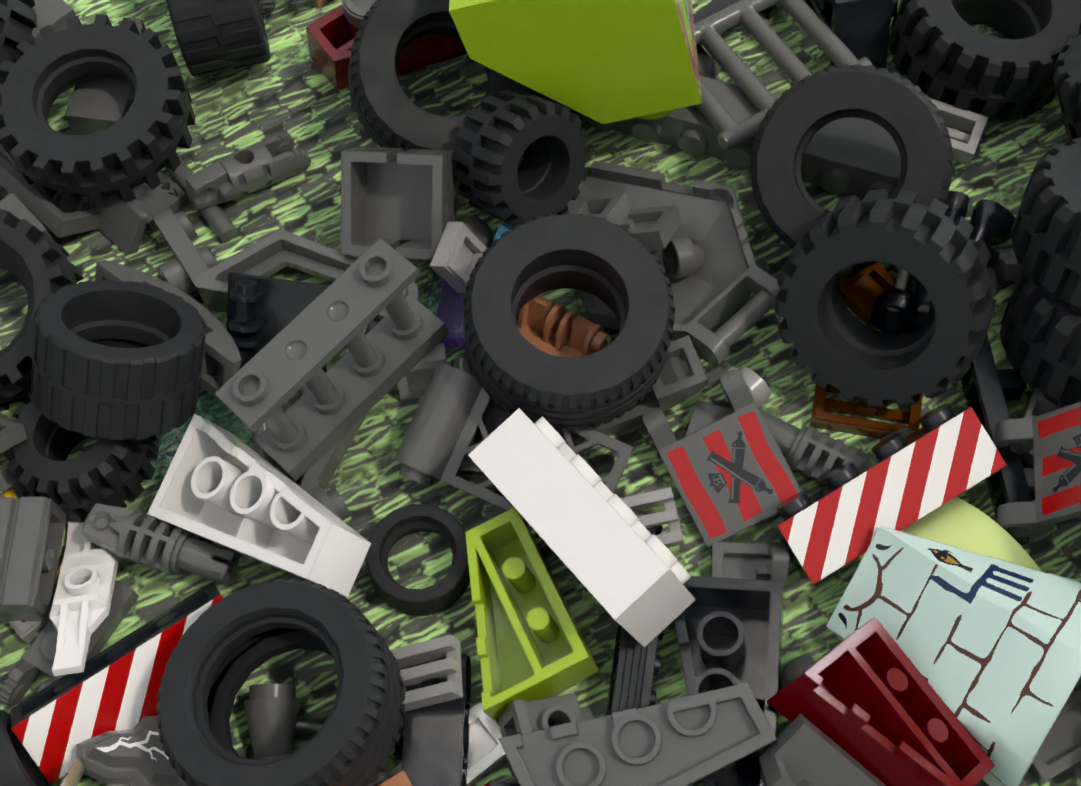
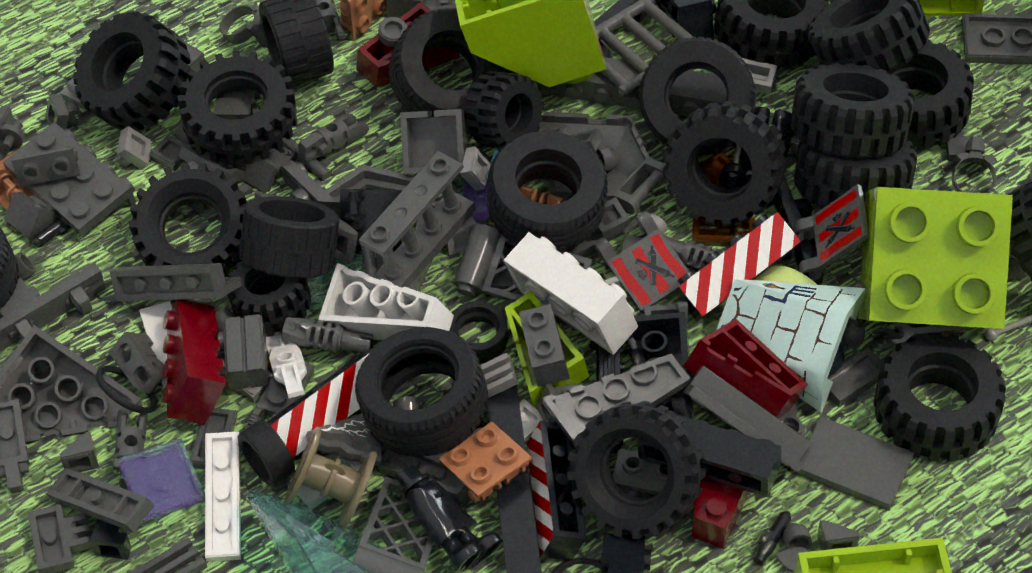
camera: 10 degrees left, 10 degrees down
none -> dark grey brick [519,304,570,387]

